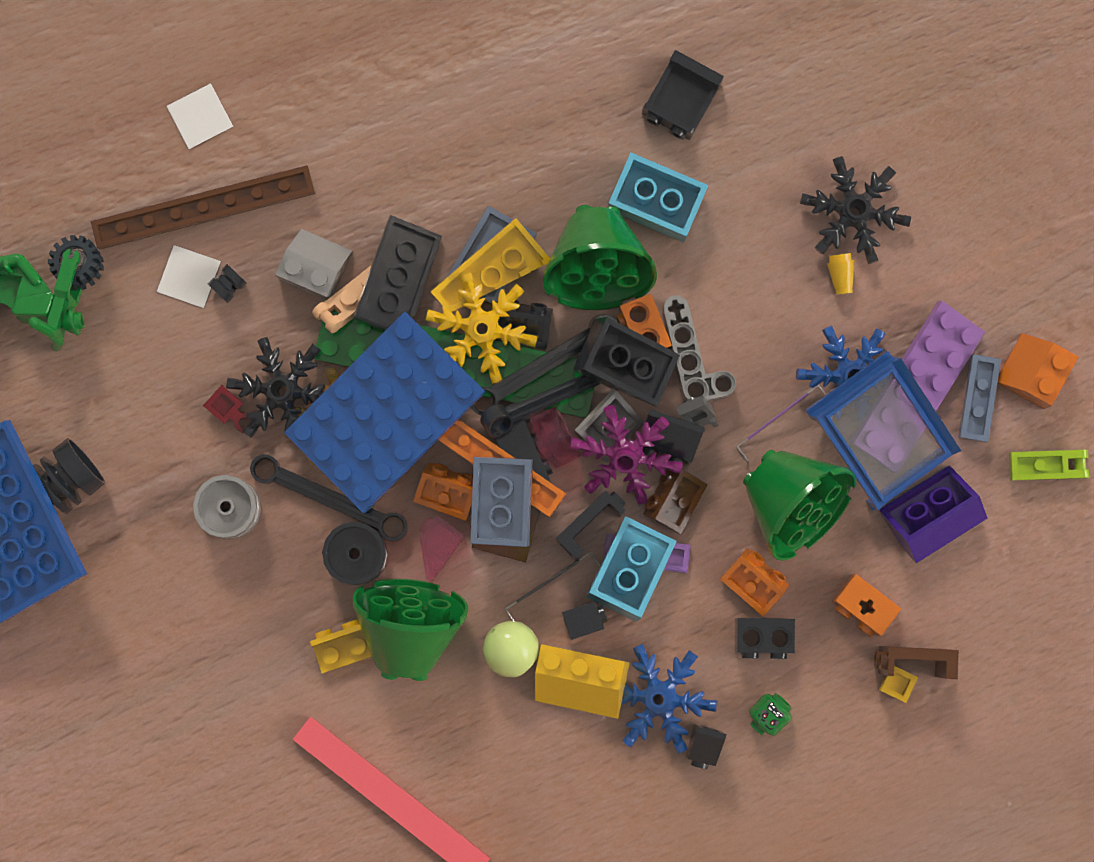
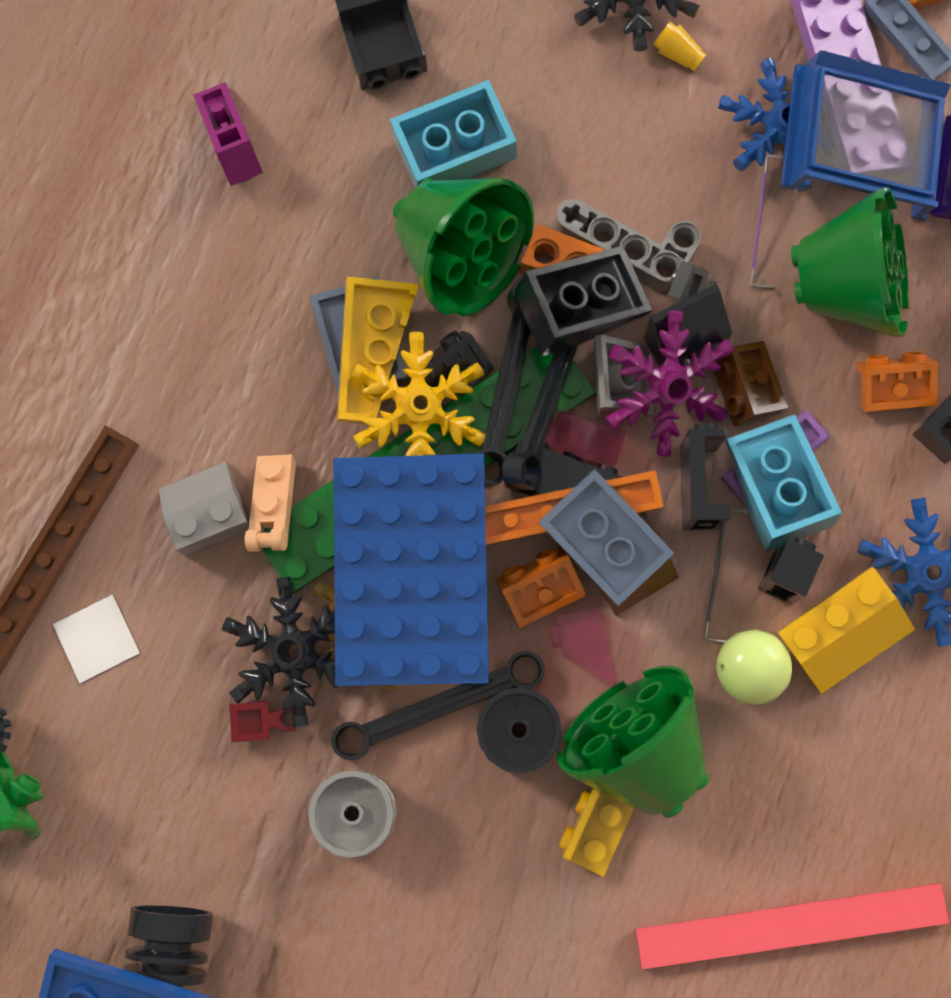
camera: 40 degrees left, 5 degrees down
black wheel [207,264,247,303] -> none
black tile [353,215,442,331] -> none
none -> magenta slope [193,82,263,186]

